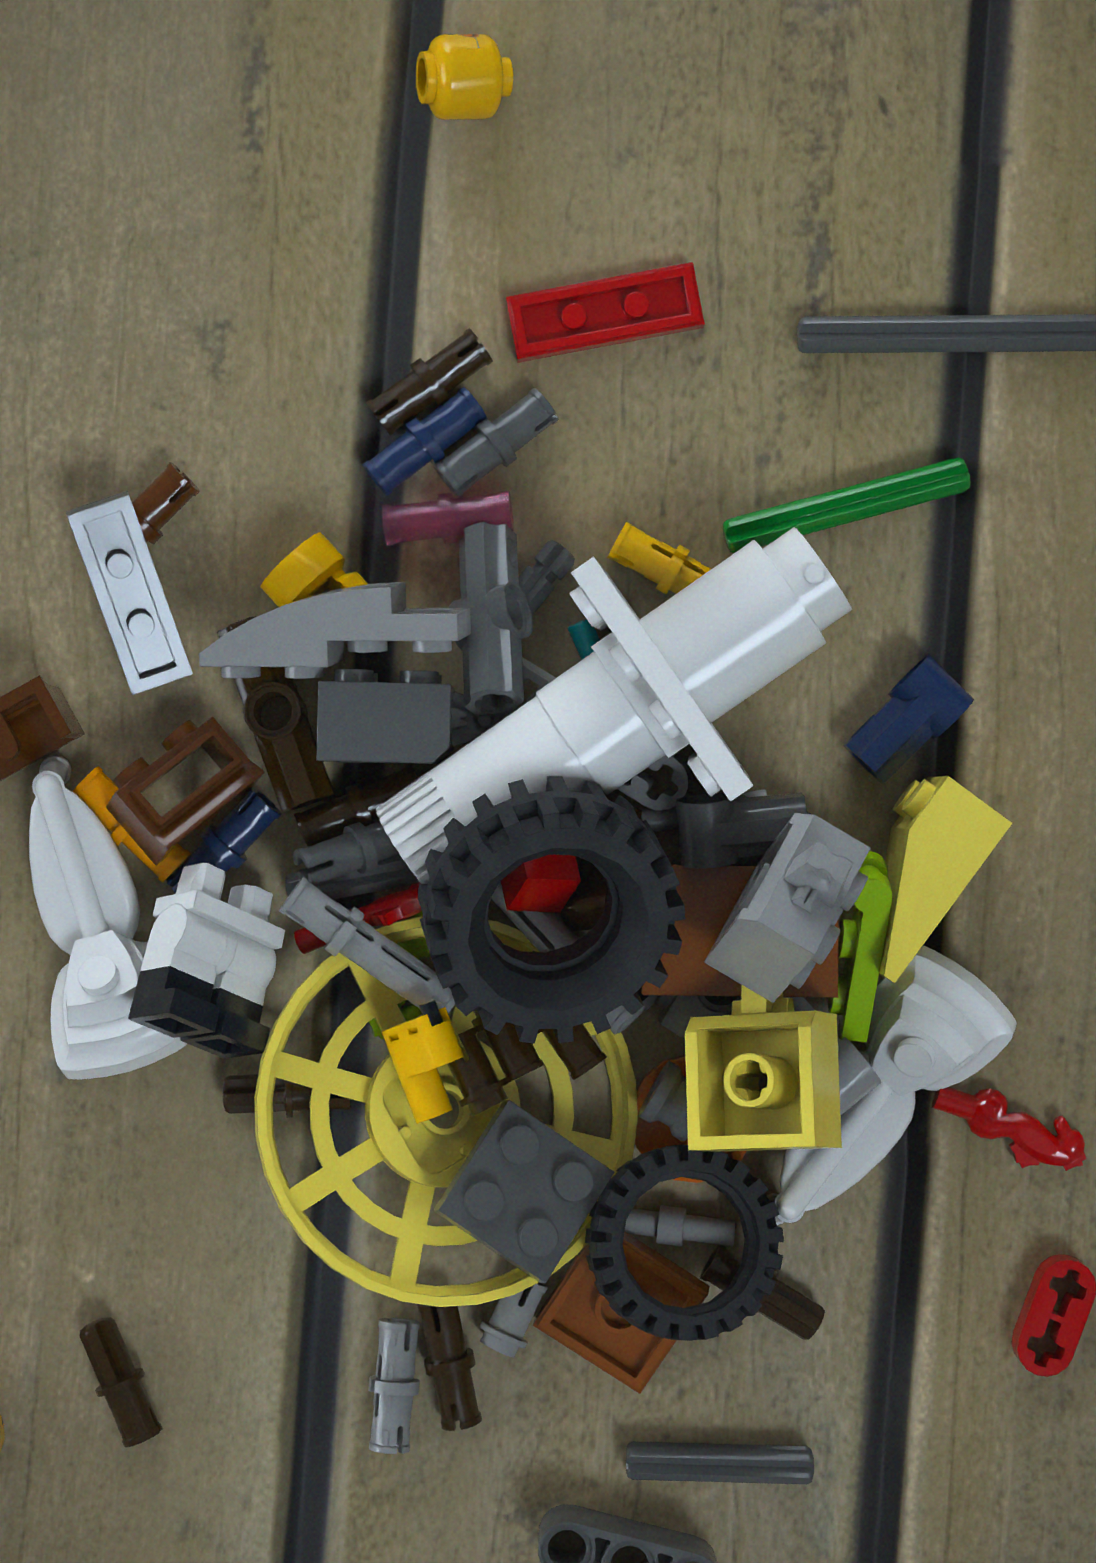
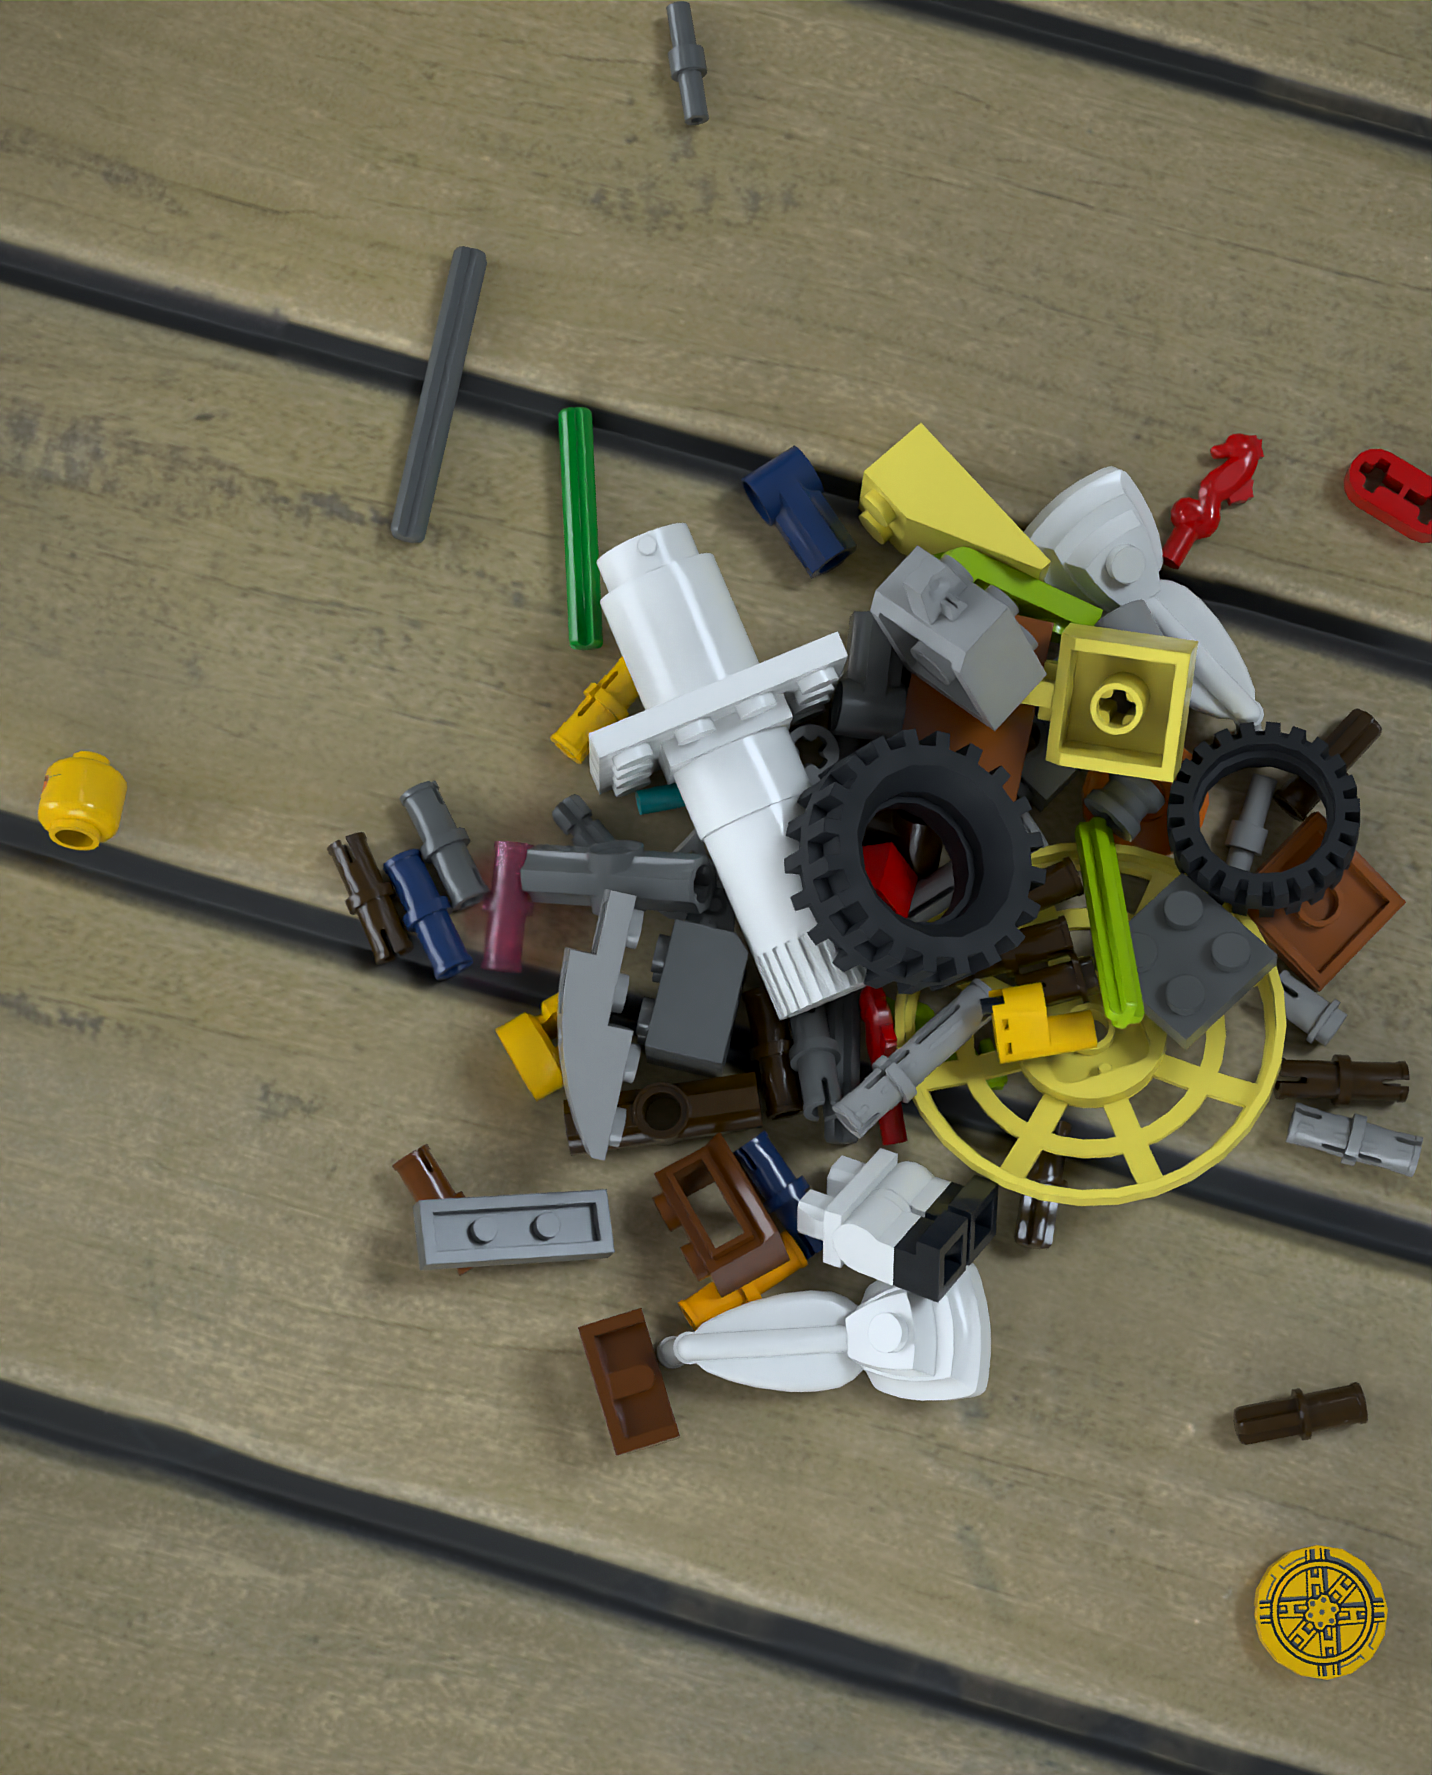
camera: 80 degrees left, 10 degrees down
red tile [506,262,705,363] -> none
none -> lime axle [1074,817,1145,1029]

